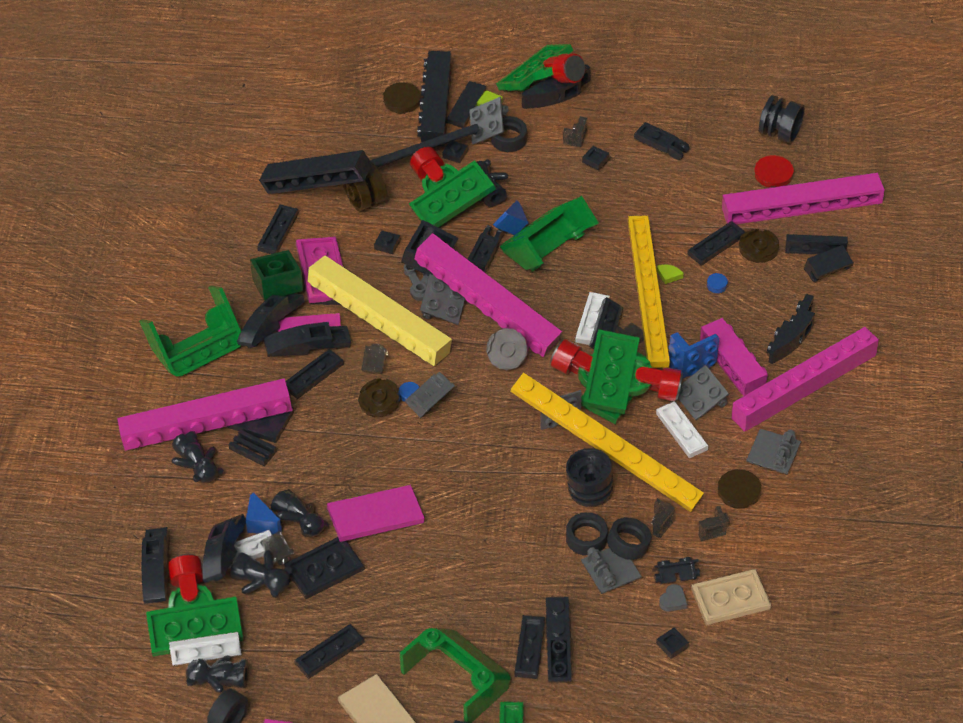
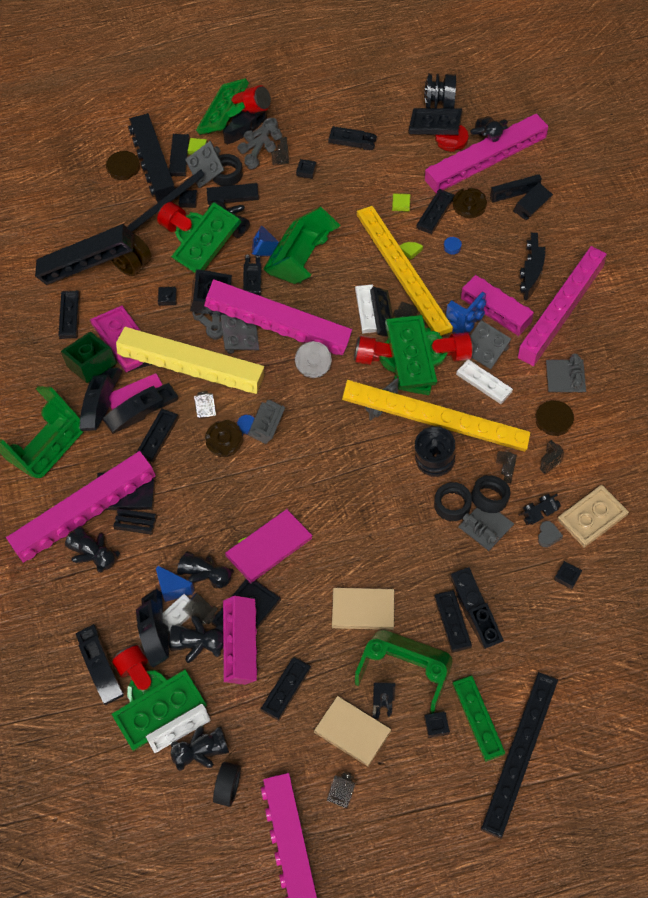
camera: 20 degrees left, 10 degrees up
none -> black tile [206,183,259,205]
none -> dark pink brick [223,596,258,685]
none -> dark grey plant [237,118,282,169]
none -> tan tile [332,588,394,630]
none -> black hinge [373,683,395,719]
none -> lime tile [392,194,410,211]
none -> black tile [409,108,463,135]
none -> black piece [470,116,508,142]

